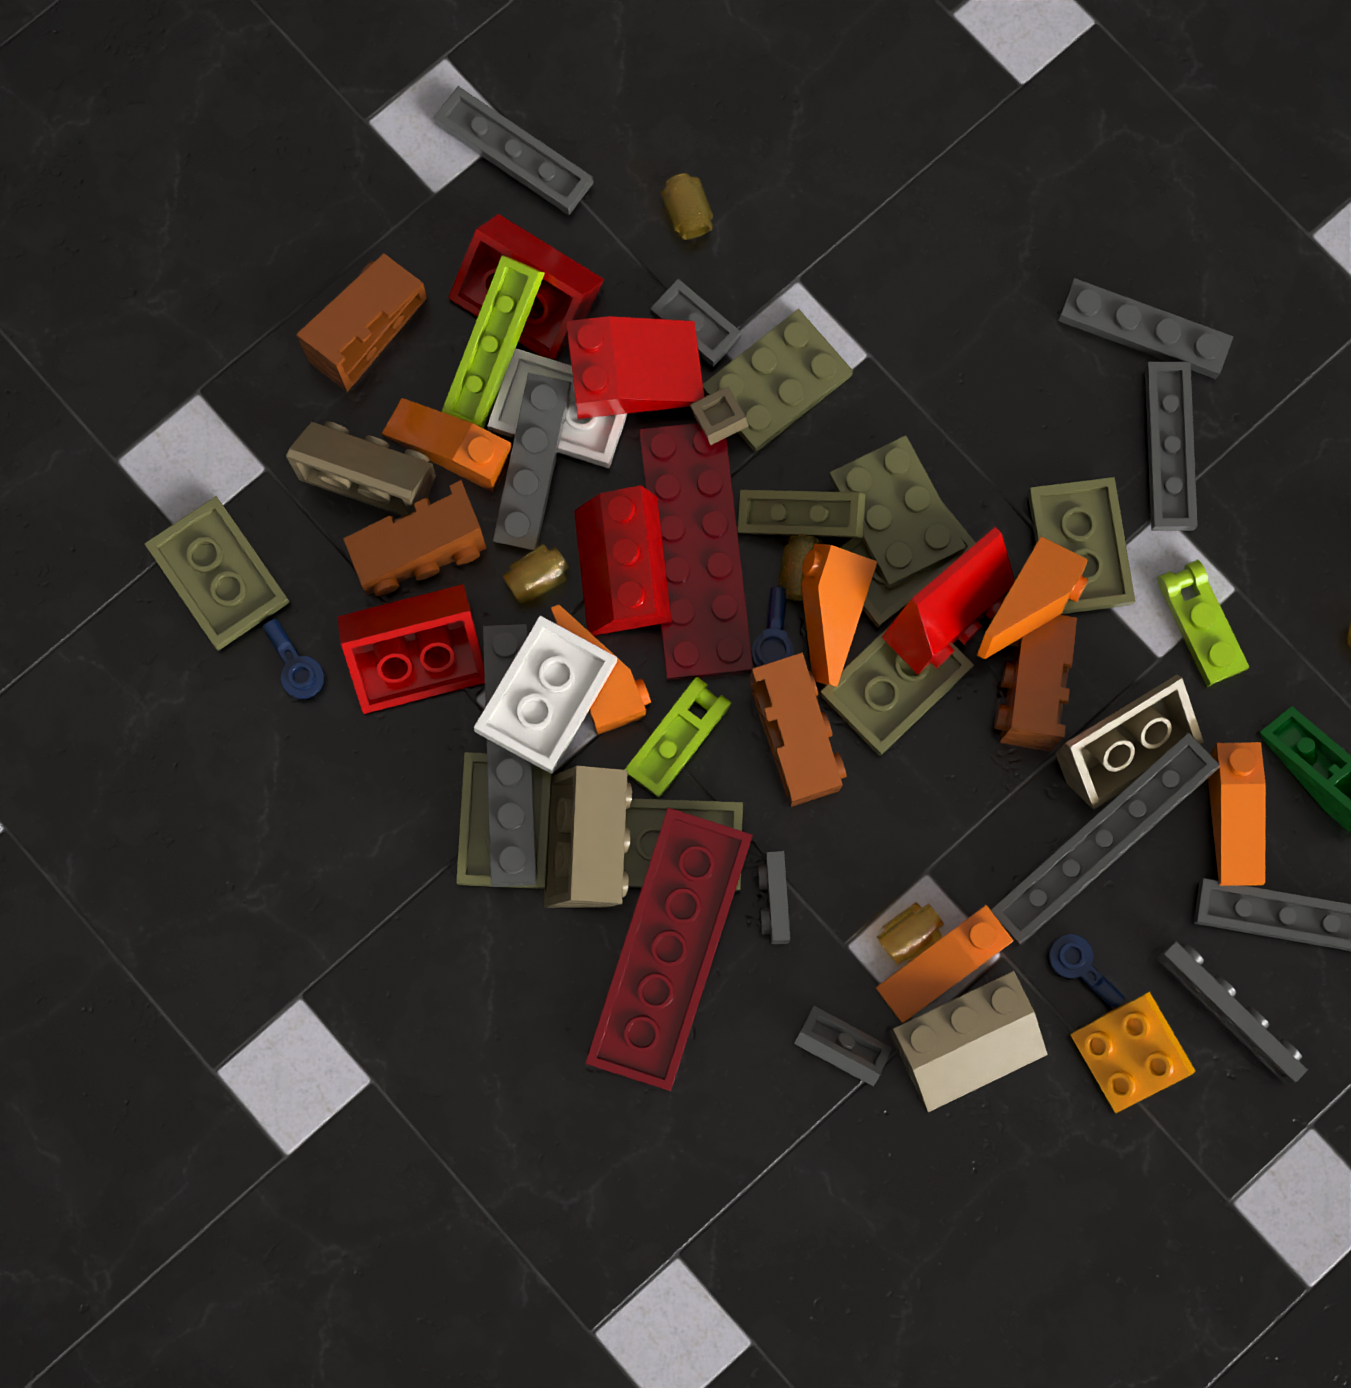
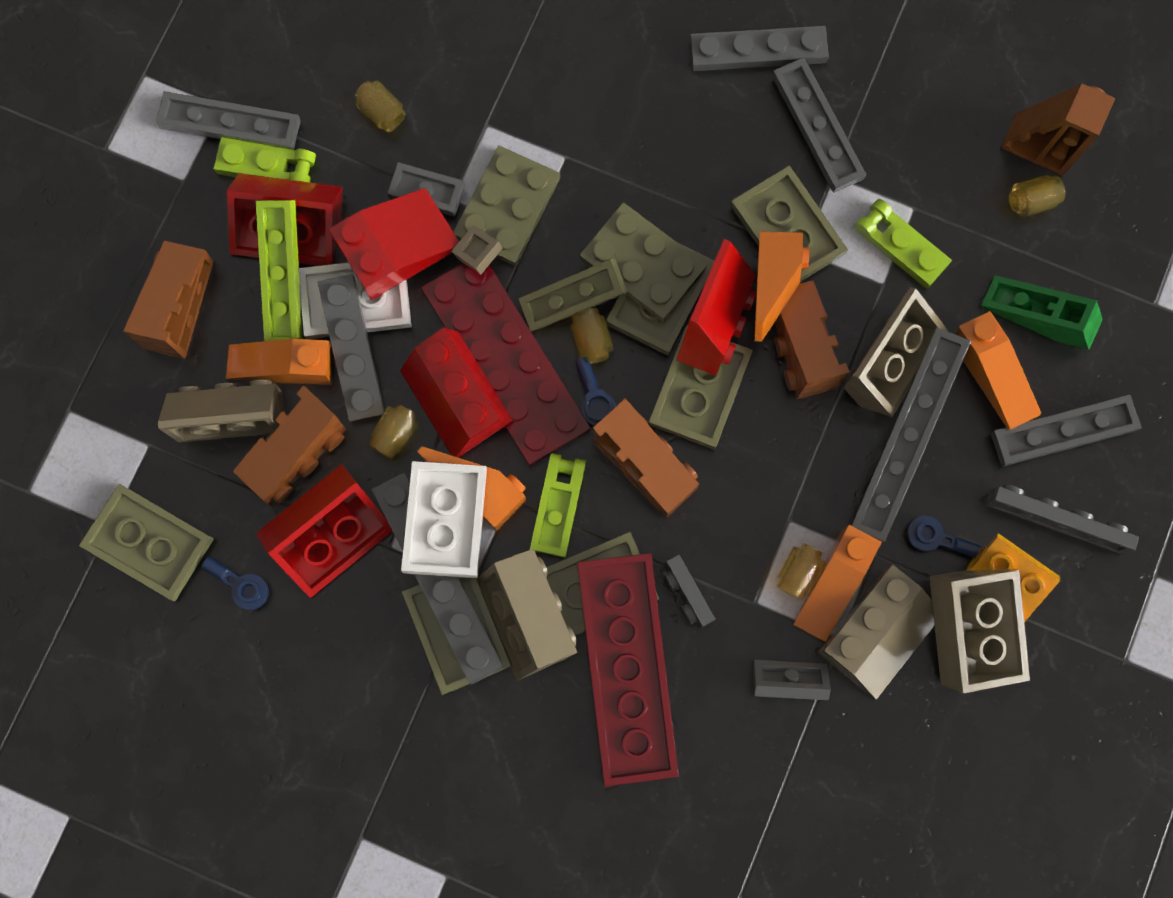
camera: 25 degrees left, 0 degrees up
orange slope [801,544,877,687] -> none
none -> lime plate [213,137,316,182]
none -> dark tan slope [929,569,1030,693]

